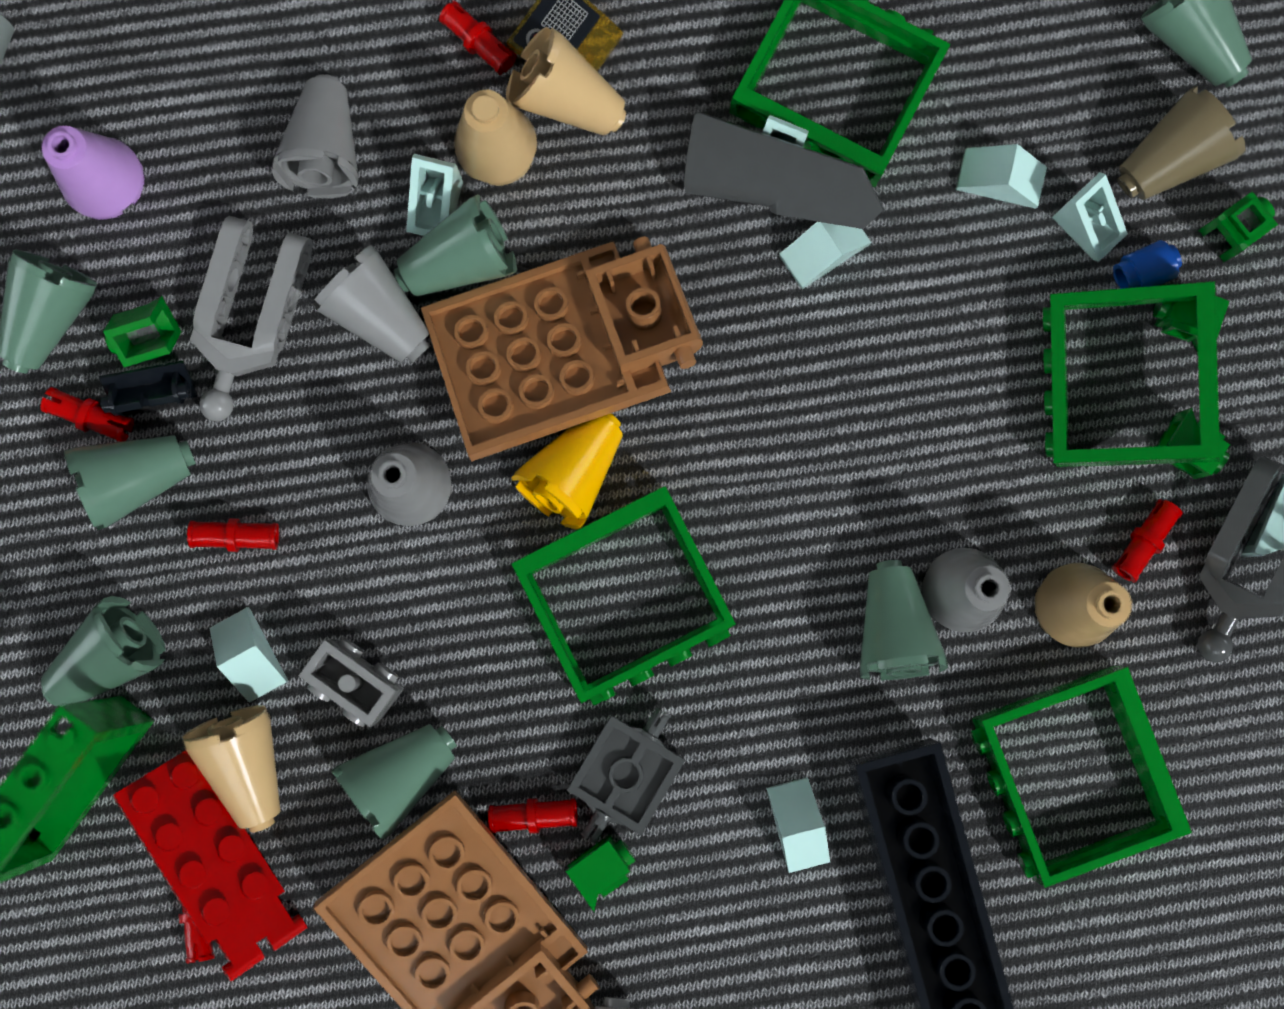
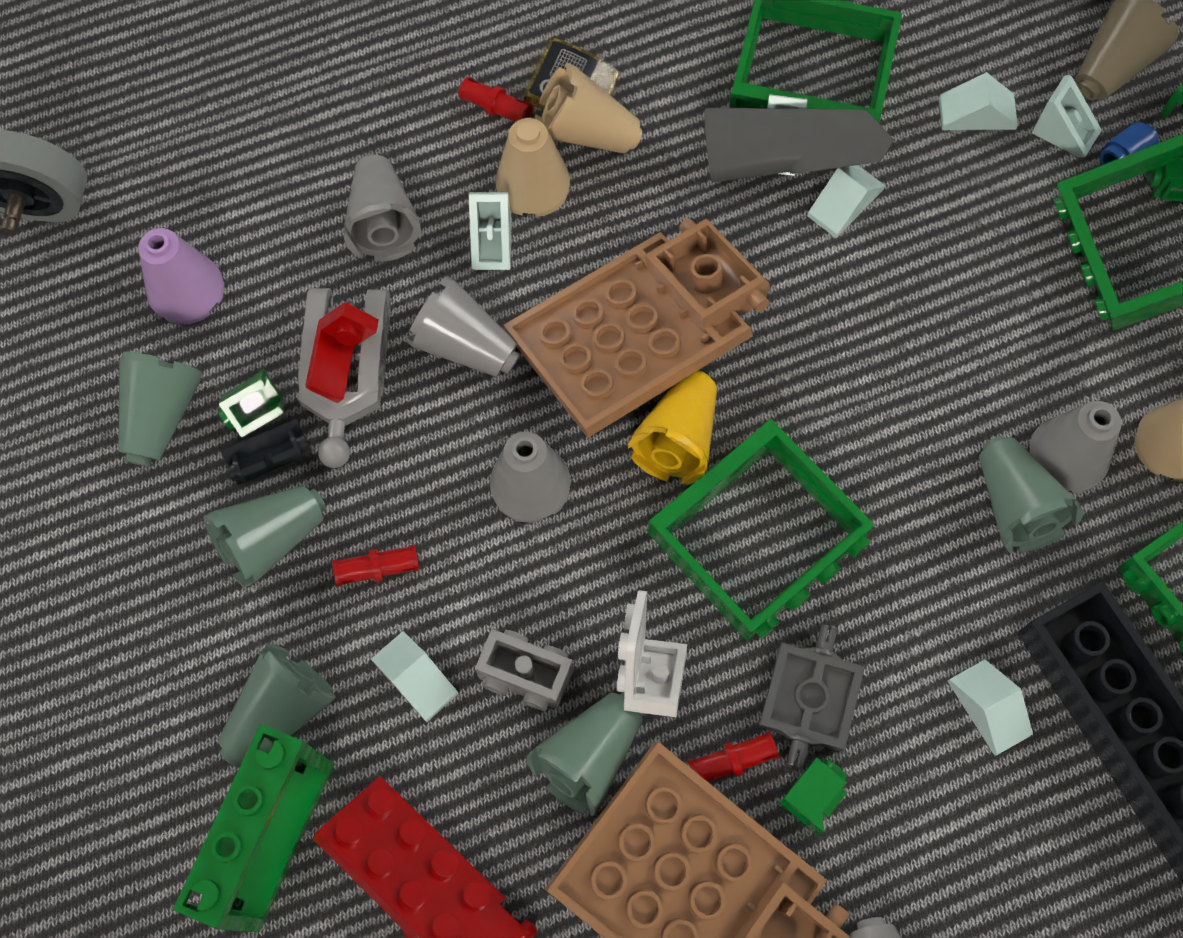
camera: 10 degrees left, 15 degrees down
red pin [40,387,134,442] -> none
tan cone [183,705,281,832] -> none
sand green cone [394,194,517,296] -> none
none -> red bracket [305,302,379,403]
none -> white bracket [617,590,687,717]

